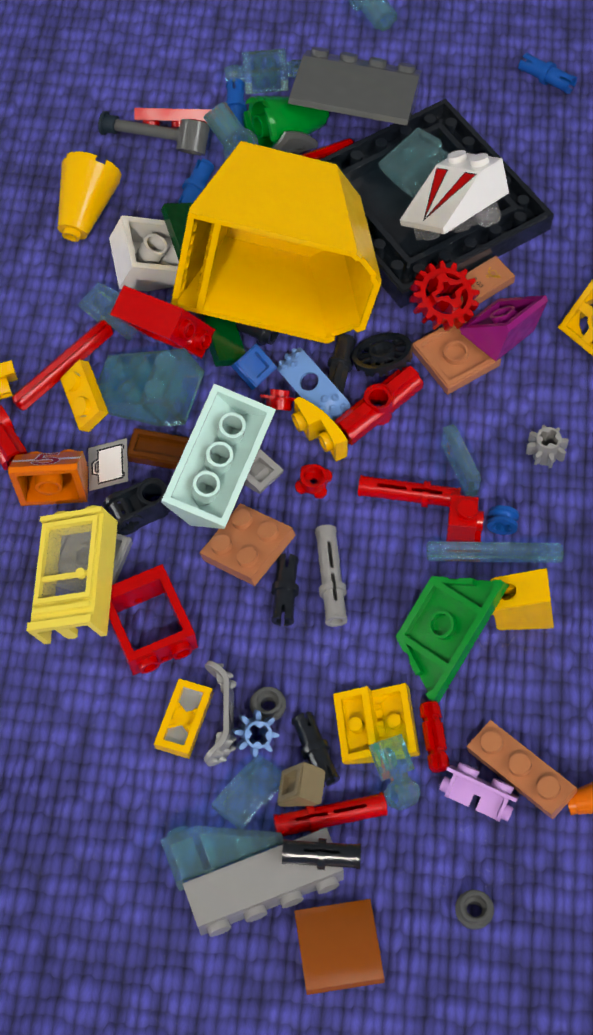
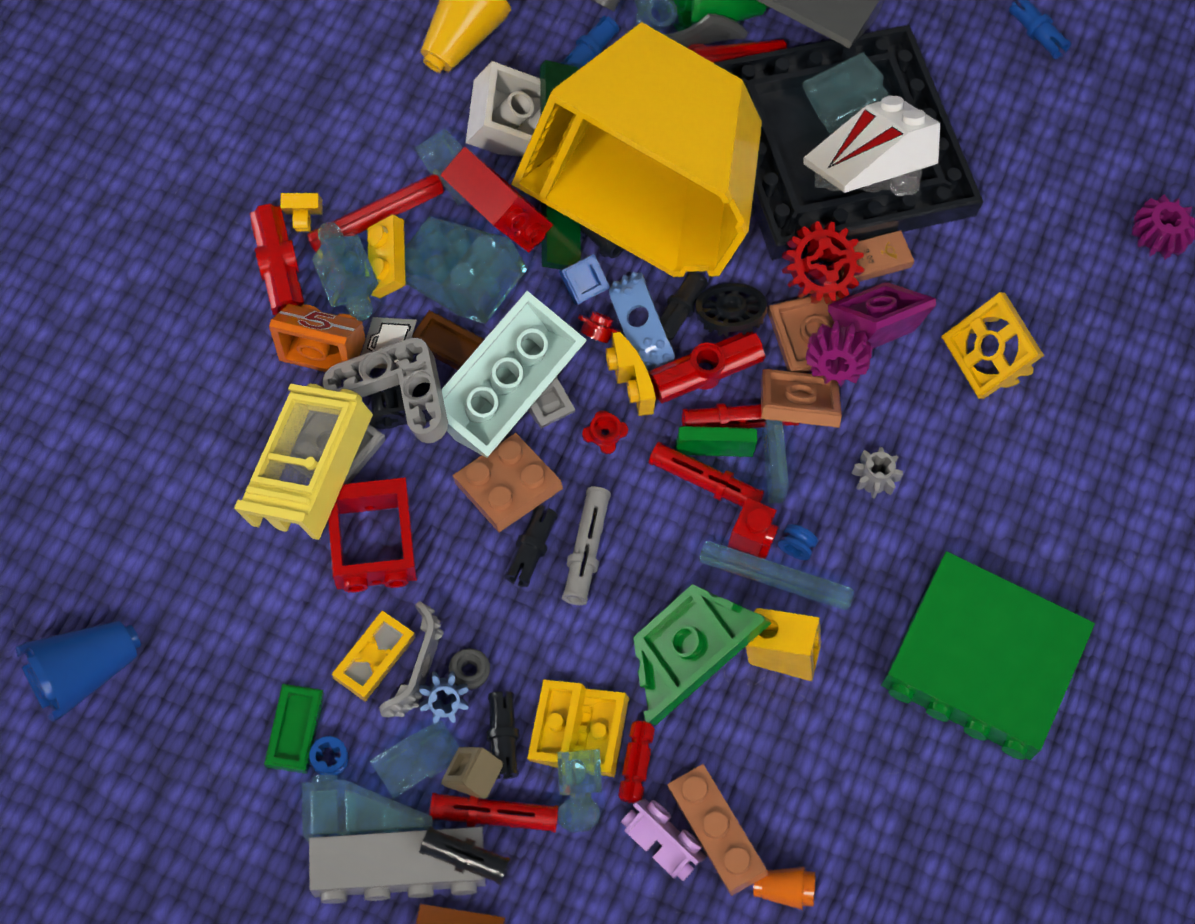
camera: 10 degrees right, 5 degrees up
none -> green tile [264,684,324,774]
none -> blue bush [309,736,349,778]
none -> clear light blue piece [312,222,379,321]
none -> light grey beam [322,338,448,443]
none -> green tile [676,426,757,457]
none -> red pin [681,403,799,428]
none -> nougat tile [761,369,842,428]
none -> magenta gear [806,320,872,387]

